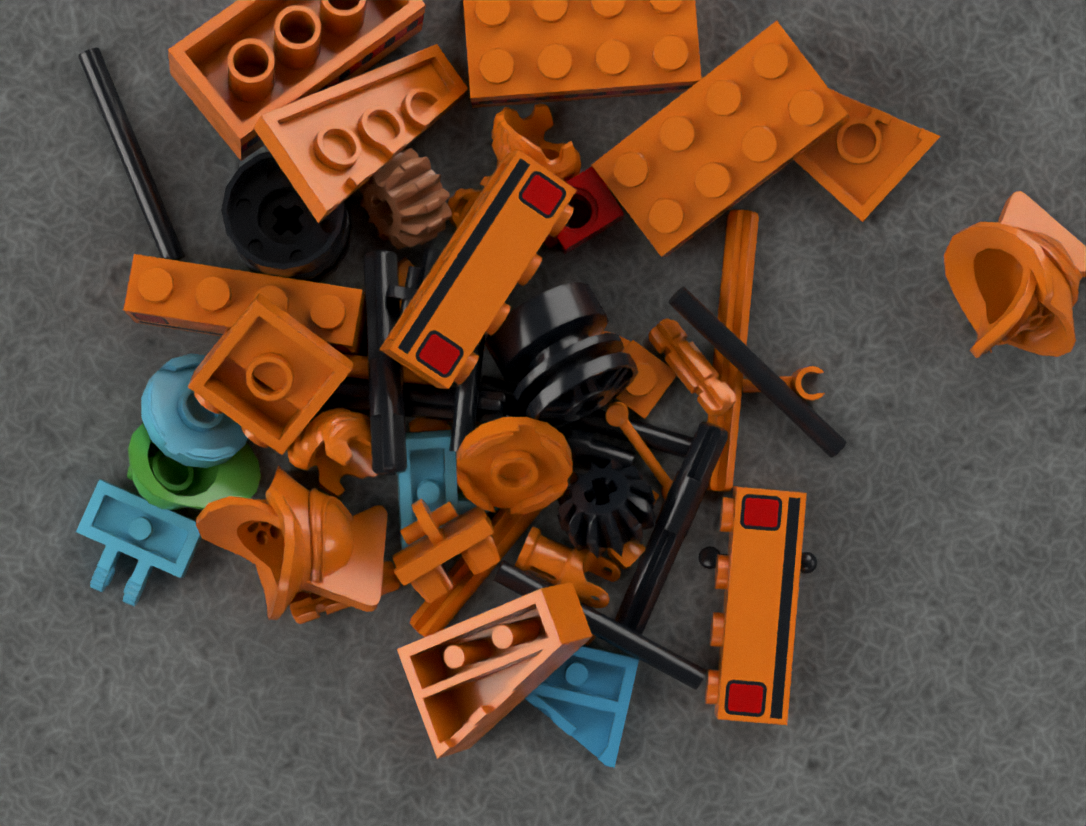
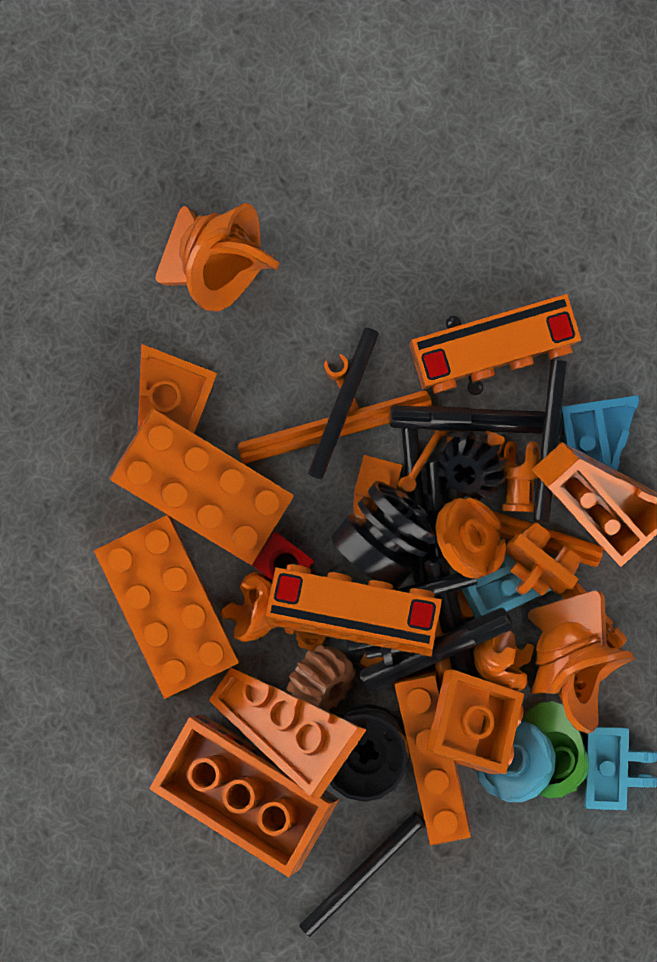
camera: 115 degrees left, 0 degrees up
orange axle [648,318,736,417] -> none

